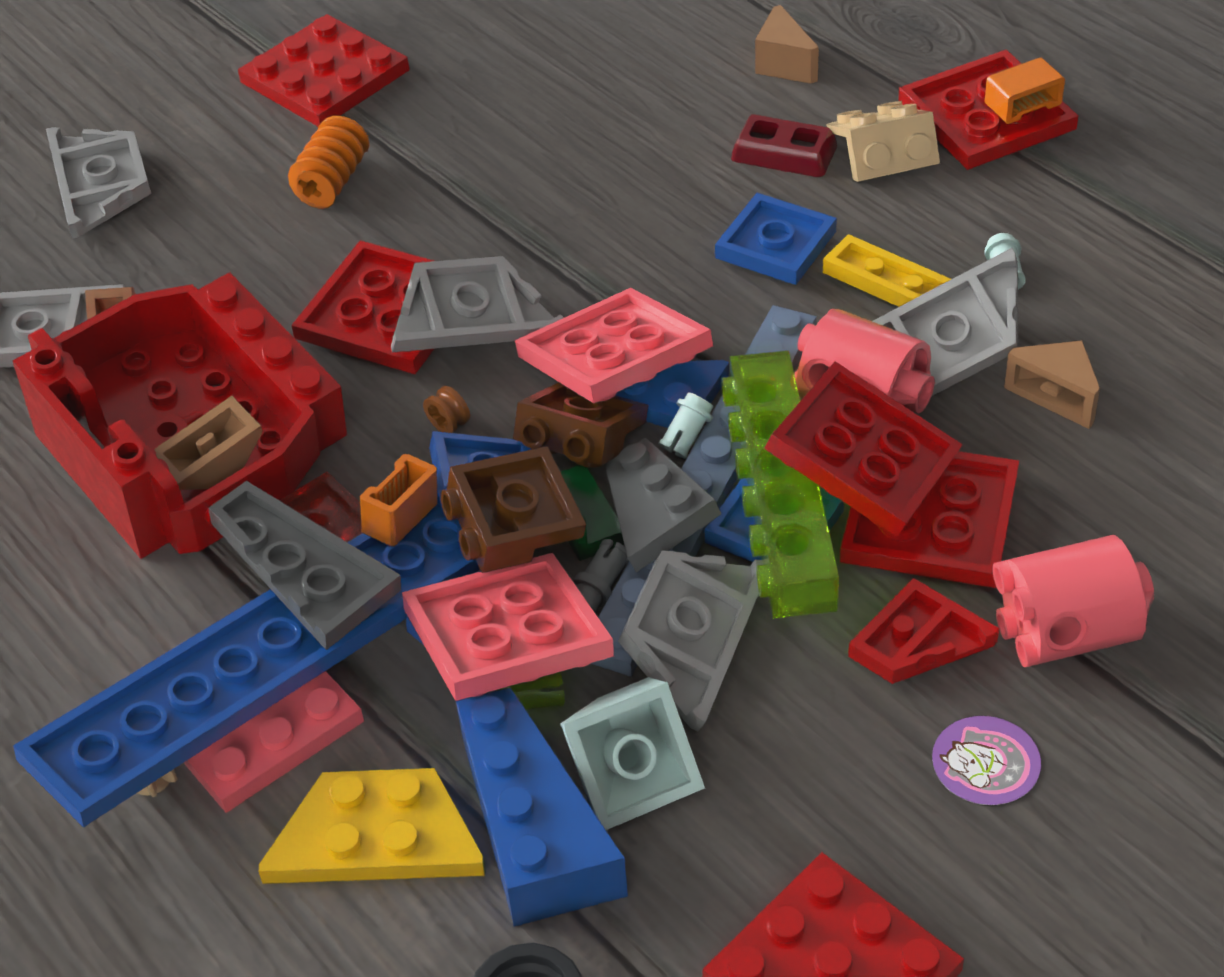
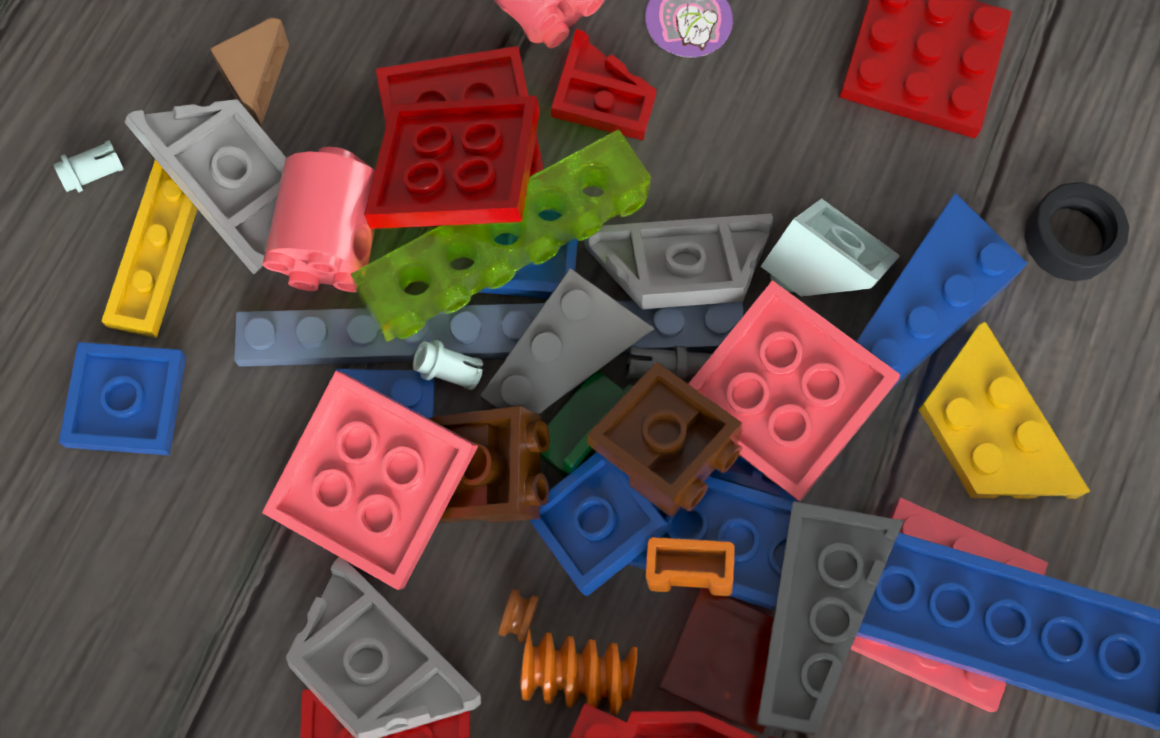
camera: 125 degrees left, 25 degrees up
none -> orange piece [520,629,638,715]

